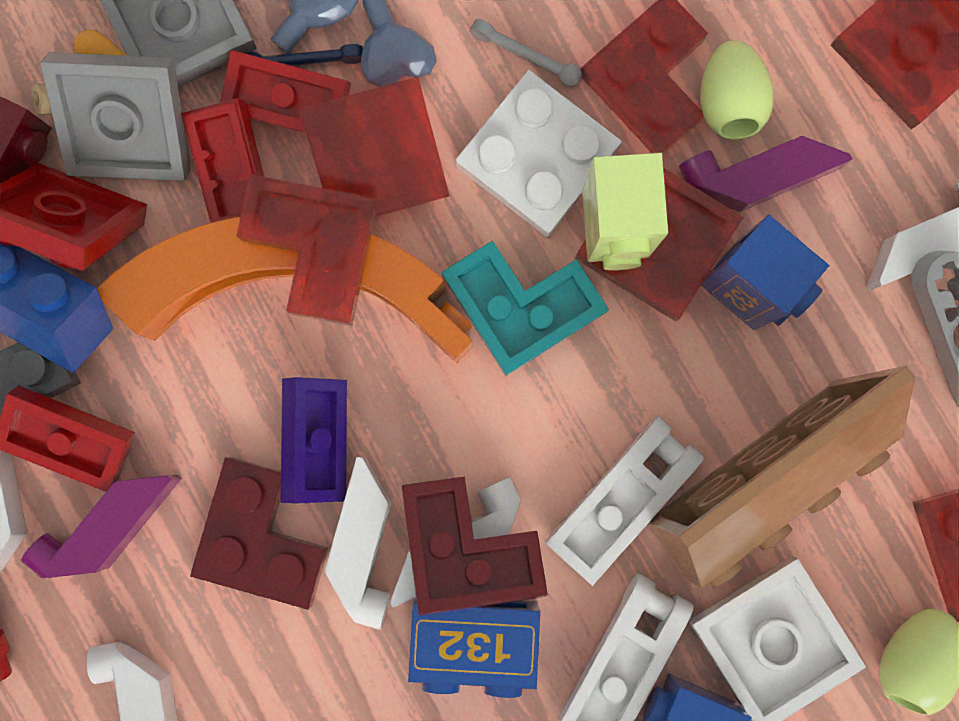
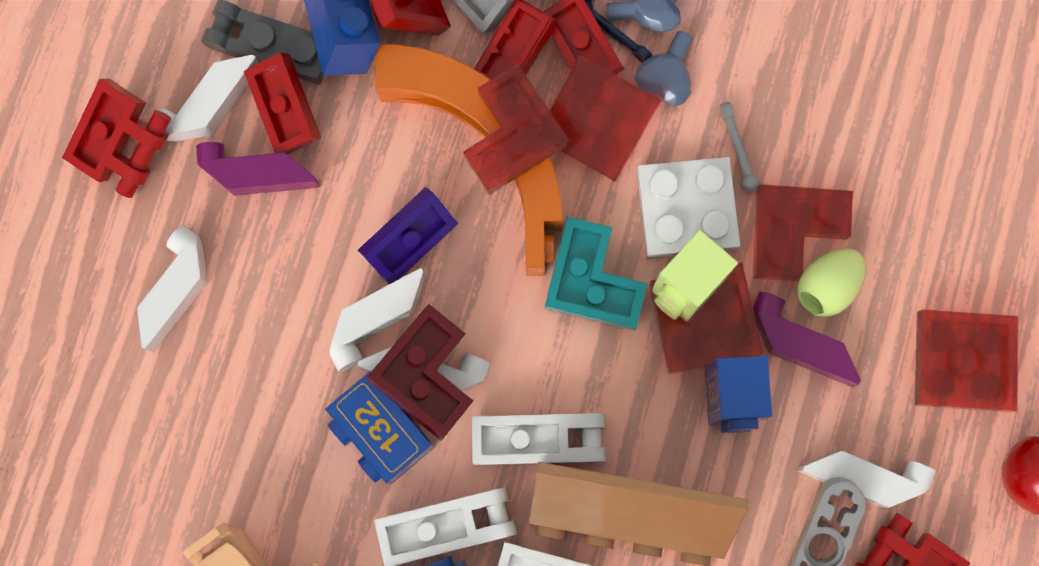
camera: 50 degrees right, 5 degrees down
dark red plate [190,457,329,610] -> none

